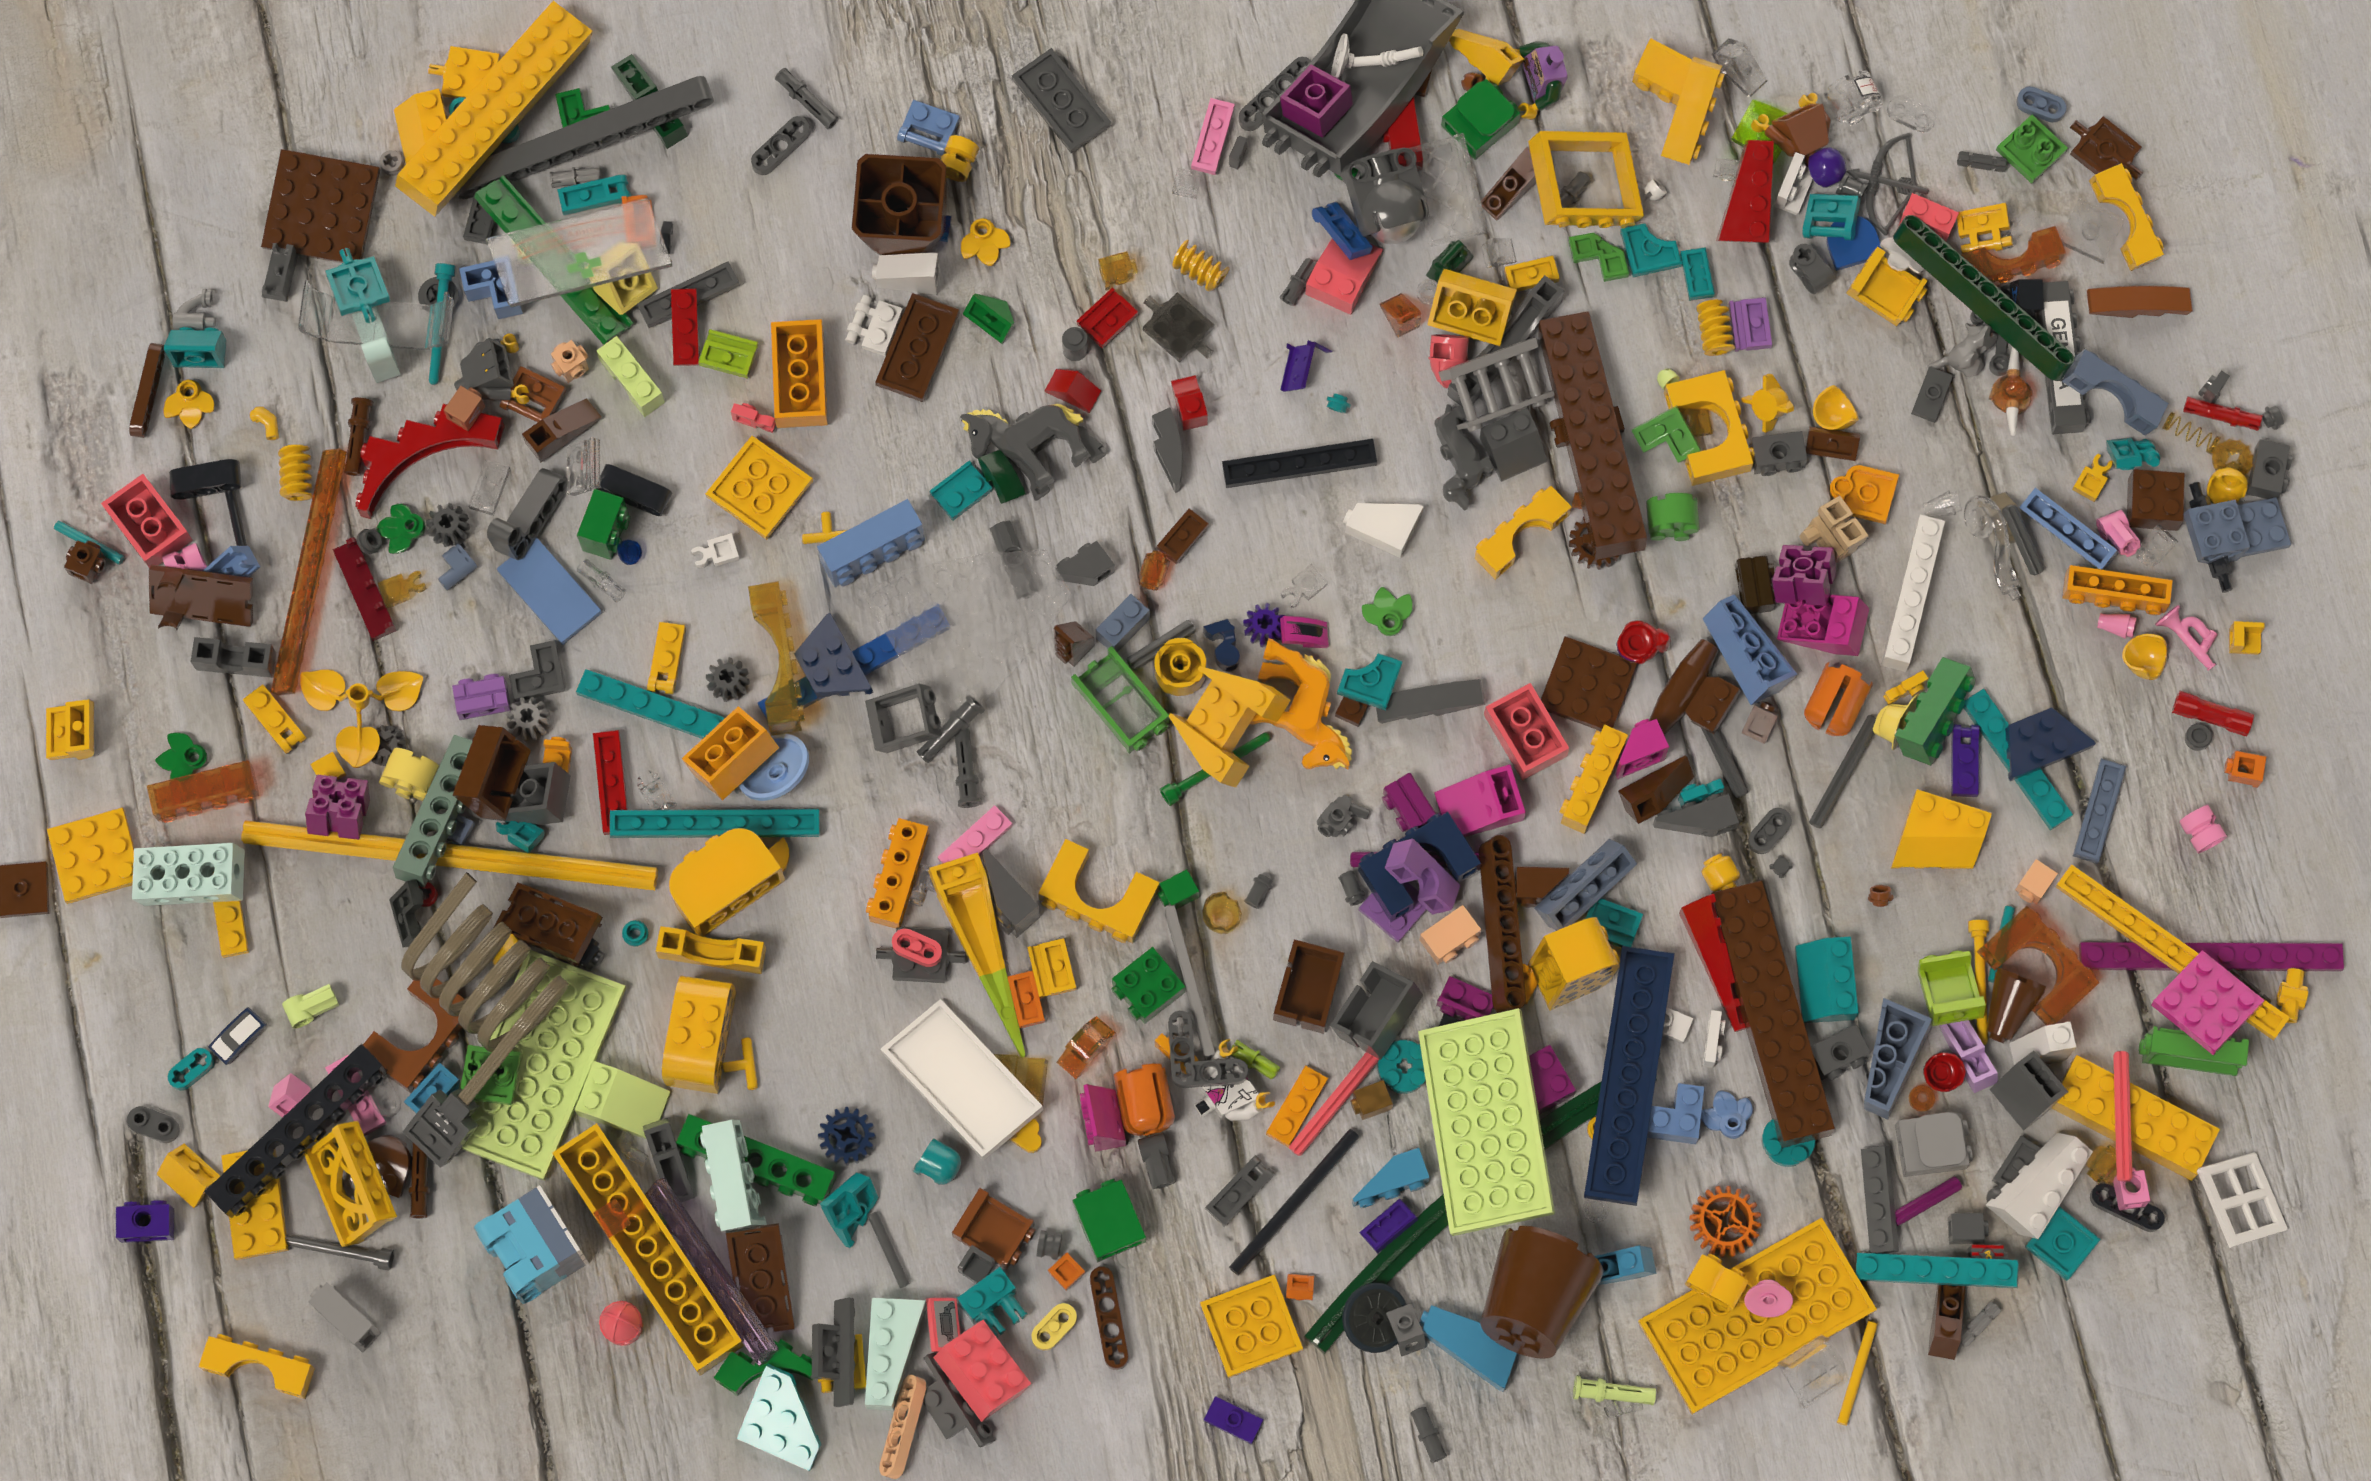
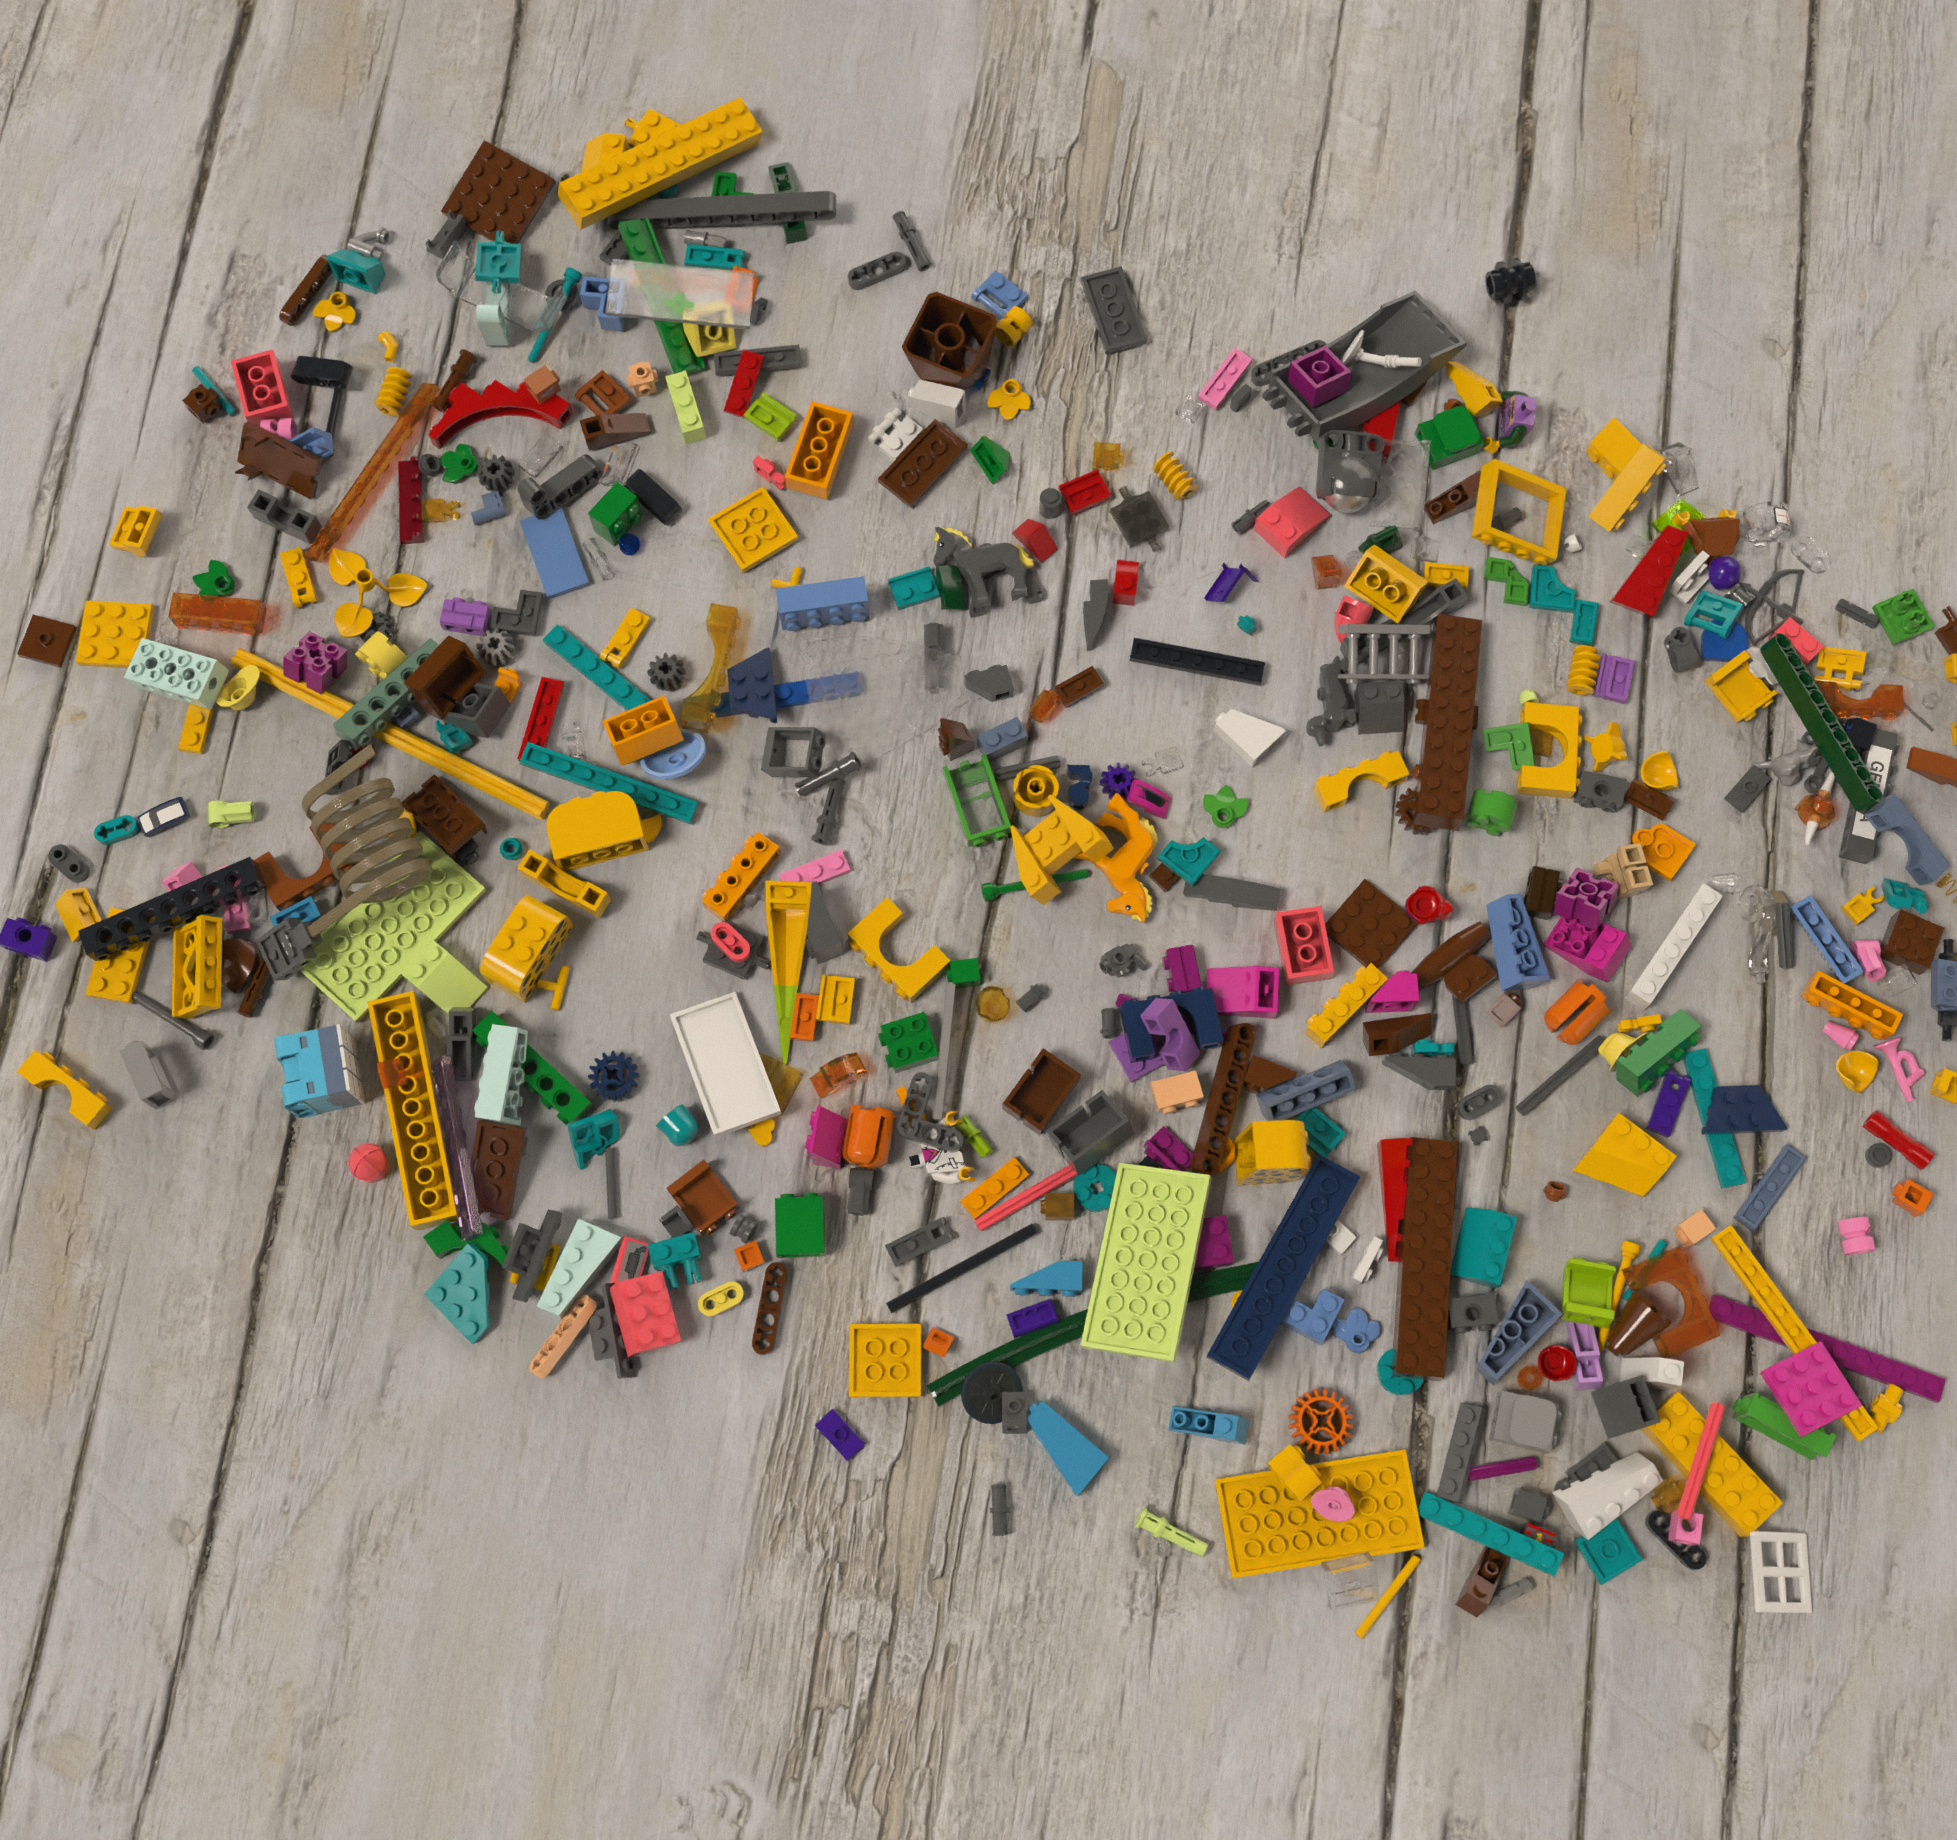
camera: 20 degrees right, 0 degrees up
yellow tile [310,752,346,780] -> none
dark grey torso [454,333,529,404] -> none
bright green plate [460,1045,521,1105] -> none
white plate [691,533,740,568] -> none
blue plate [1312,202,1372,260] -> none
reddish brown cone [1480,1226,1604,1359] -> none
yellow head [1701,853,1740,892] -> none
sand blue plate [2016,87,2066,123] -> none
none -> light yellow piece [216,665,260,712]

